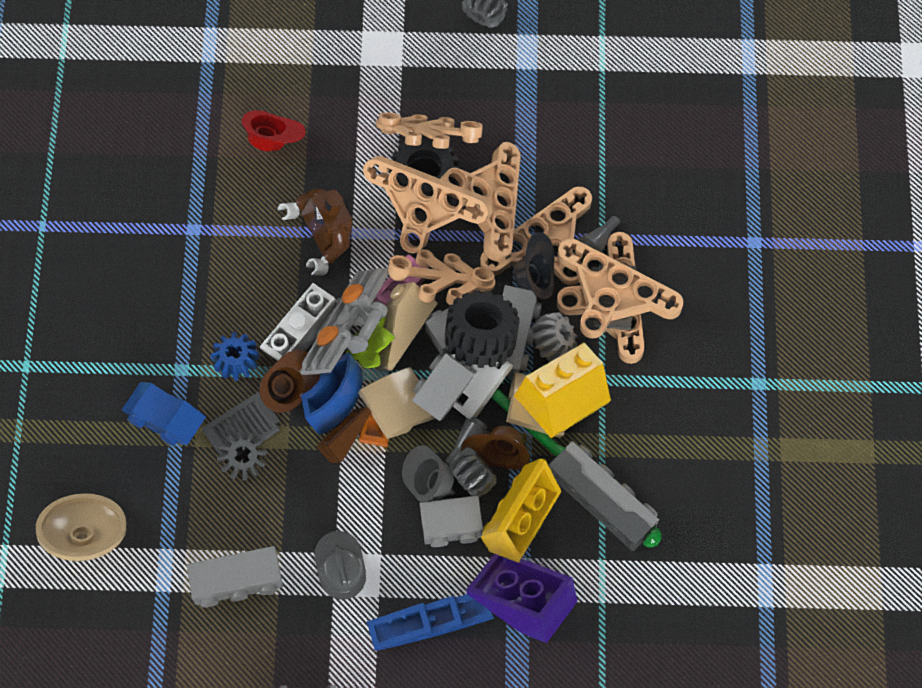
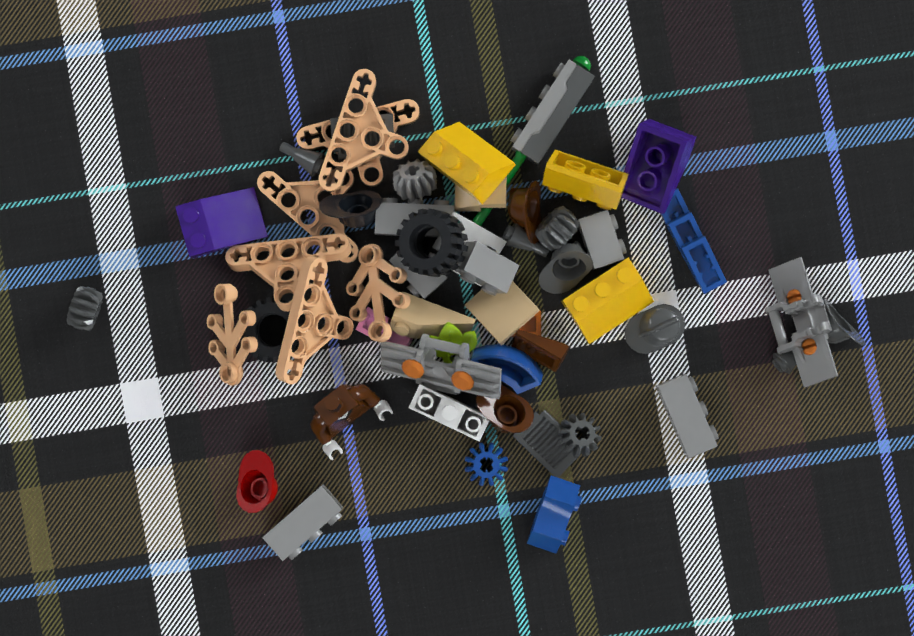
camera: 100 degrees left, 20 degrees up
tan dish [36,494,126,561] -> none
none -> dark purple slope [175,187,268,258]
none -> light grey brick [262,484,344,561]
none -> yellow slope [561,257,654,344]

